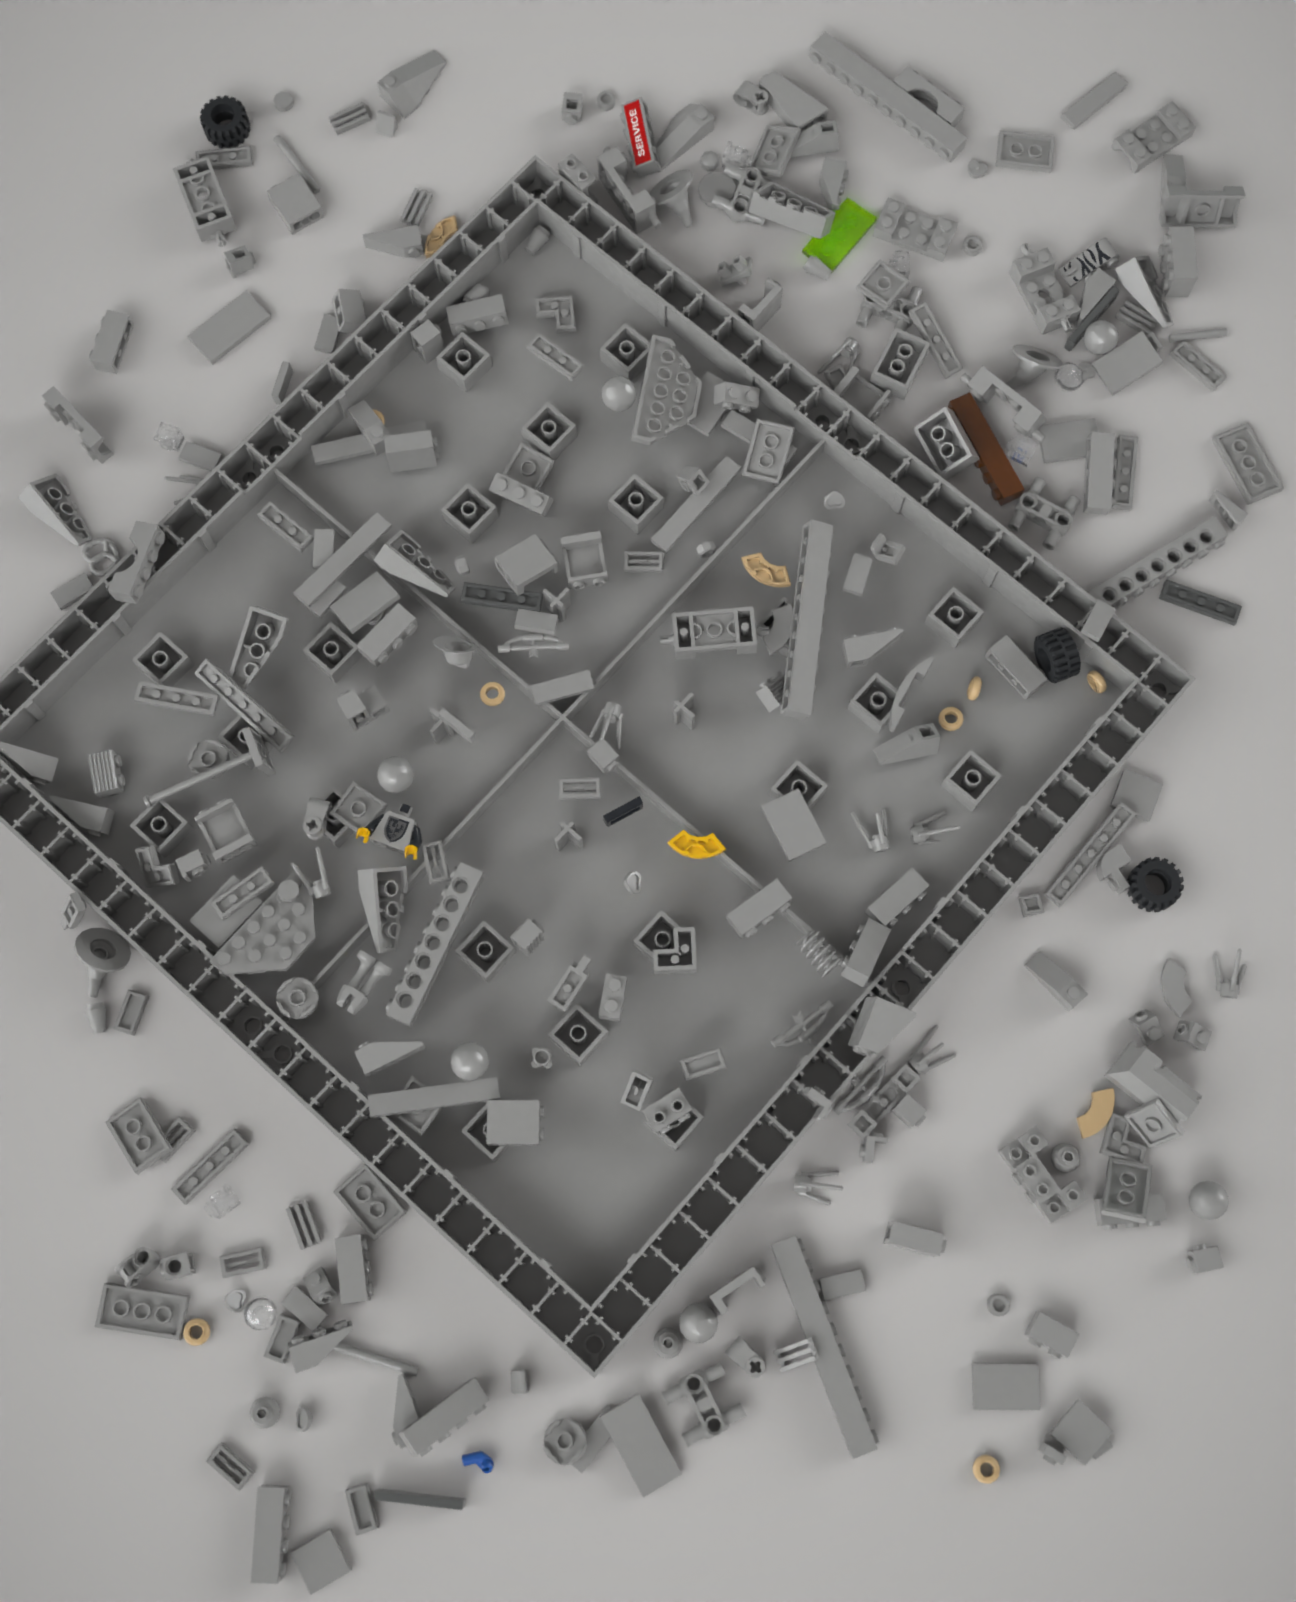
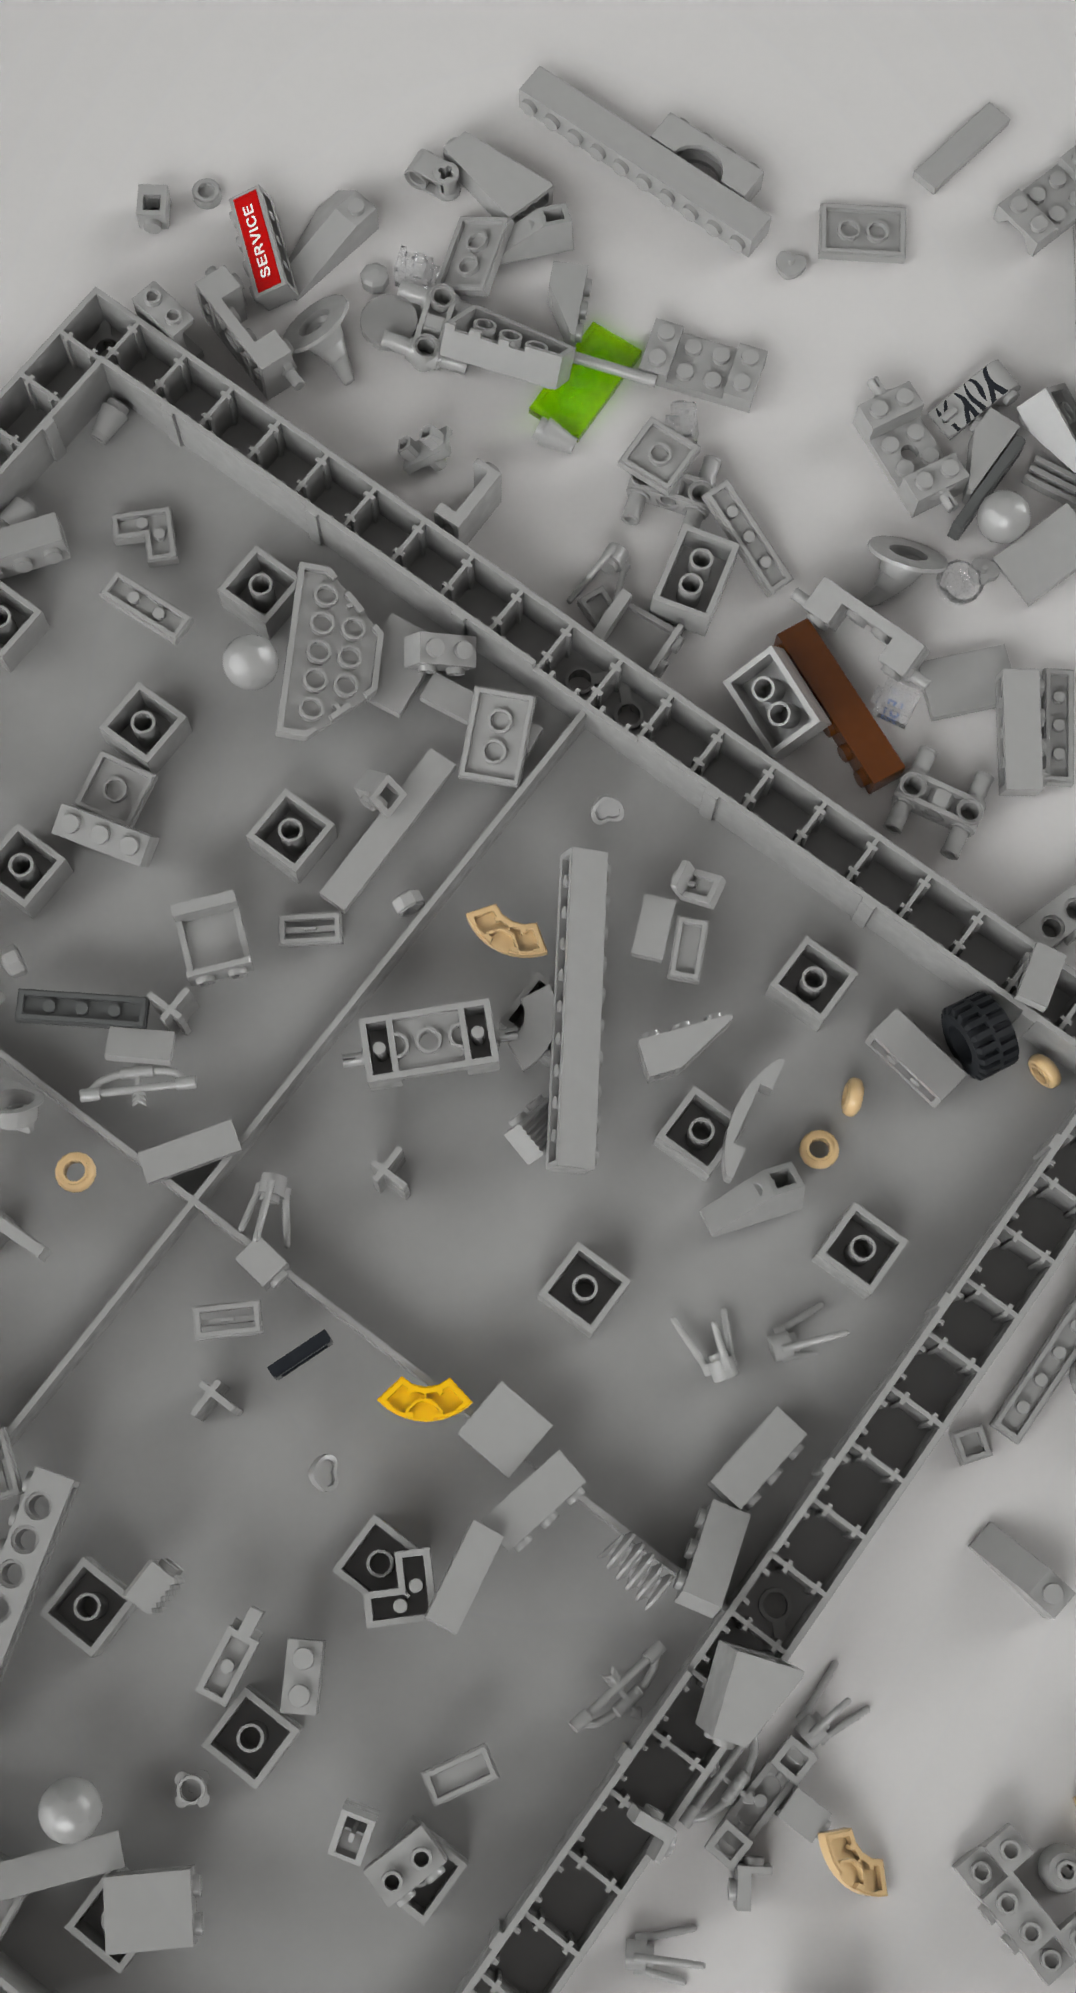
camera: 10 degrees left, 0 degrees up
light grey panel [495,534,559,596] -> none
light grey tile [761,788,827,862] -> none
light grey tile [962,236,982,256] -> none
none -> light grey tile [424,1520,504,1634]
none -> light grey tile [457,1381,553,1479]
none -> light grey bar [573,351,658,387]
none -> light grey tile [667,915,710,985]
none -> tan tile [817,1827,888,1897]

